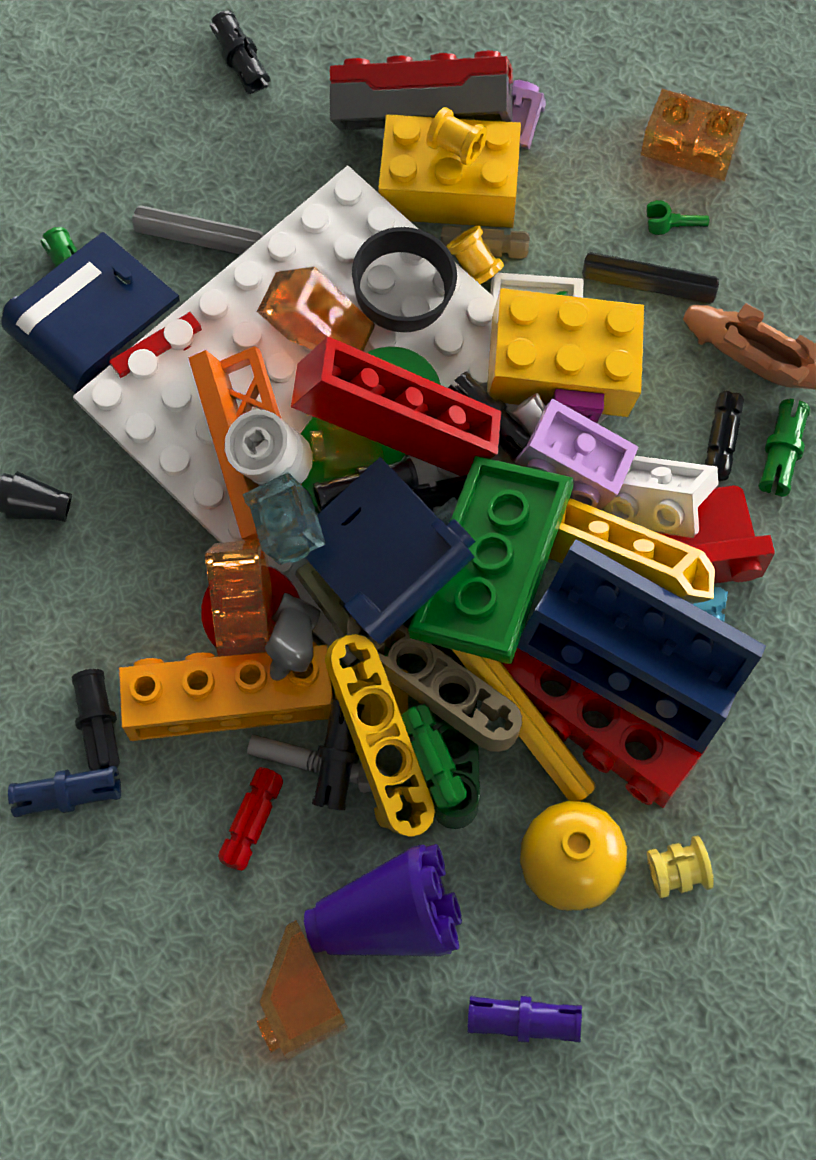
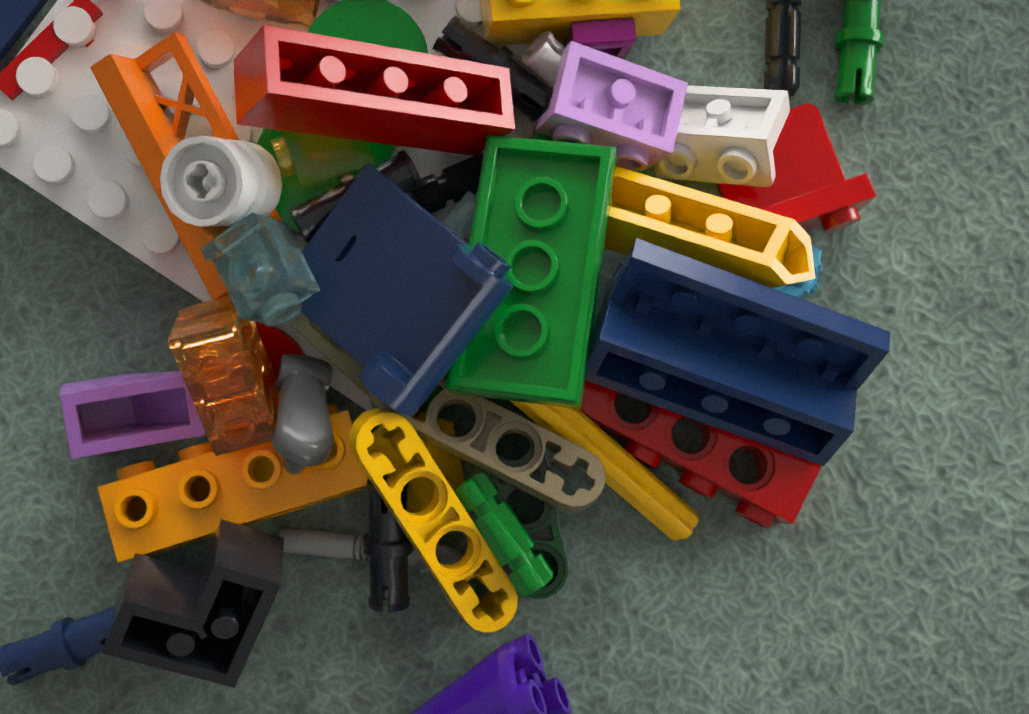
camera: 15 degrees left, 15 degrees up
black axle [72,669,120,771] -> none
red axle [218,767,283,871] -> none
yellow cylinder [520,801,627,911] -> none
light yellow bush [647,835,713,898] -> none
none -> medium lavender slope [59,371,205,459]
none -> black brick [102,519,284,688]

